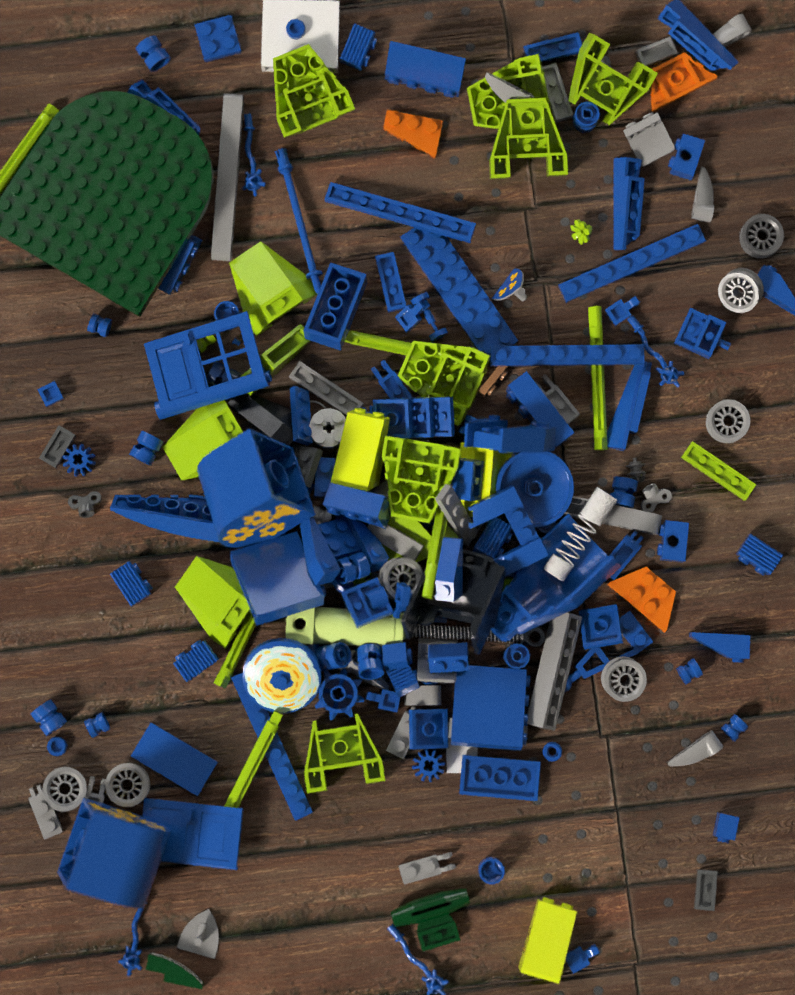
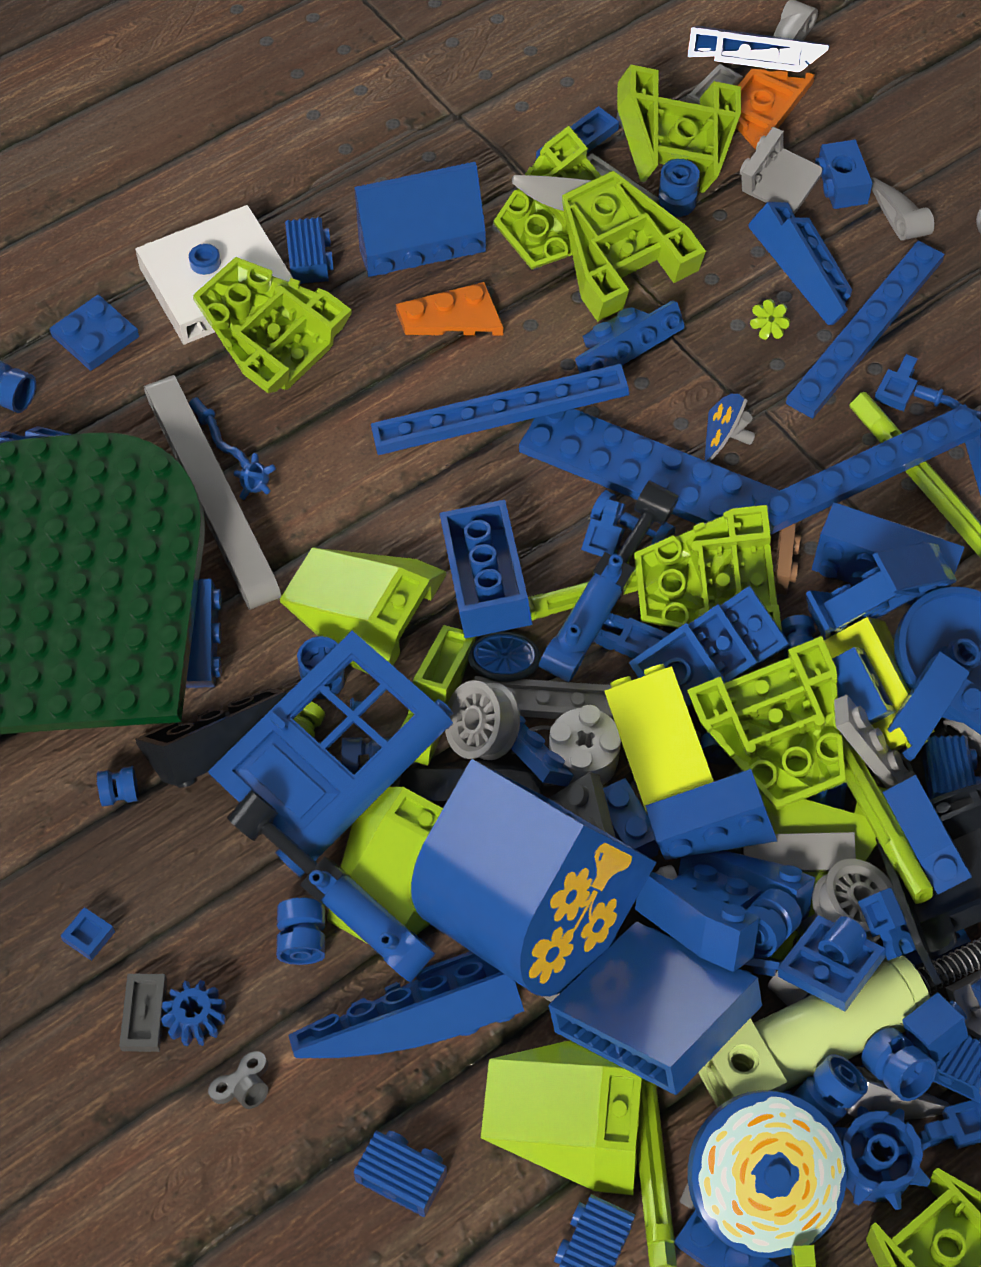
camera: 25 degrees left, 25 degrees down
blue bar [275,148,323,293] -> none
blue plate [375,252,406,313] -> none
none -> black wedge [135,688,287,788]
none -> blue piece [227,790,436,983]
none -> light grey wheel [445,680,520,761]
none -> blue wheel [468,632,541,682]
none -> blue piece [538,480,679,683]
none -> blue bracket [575,300,684,373]

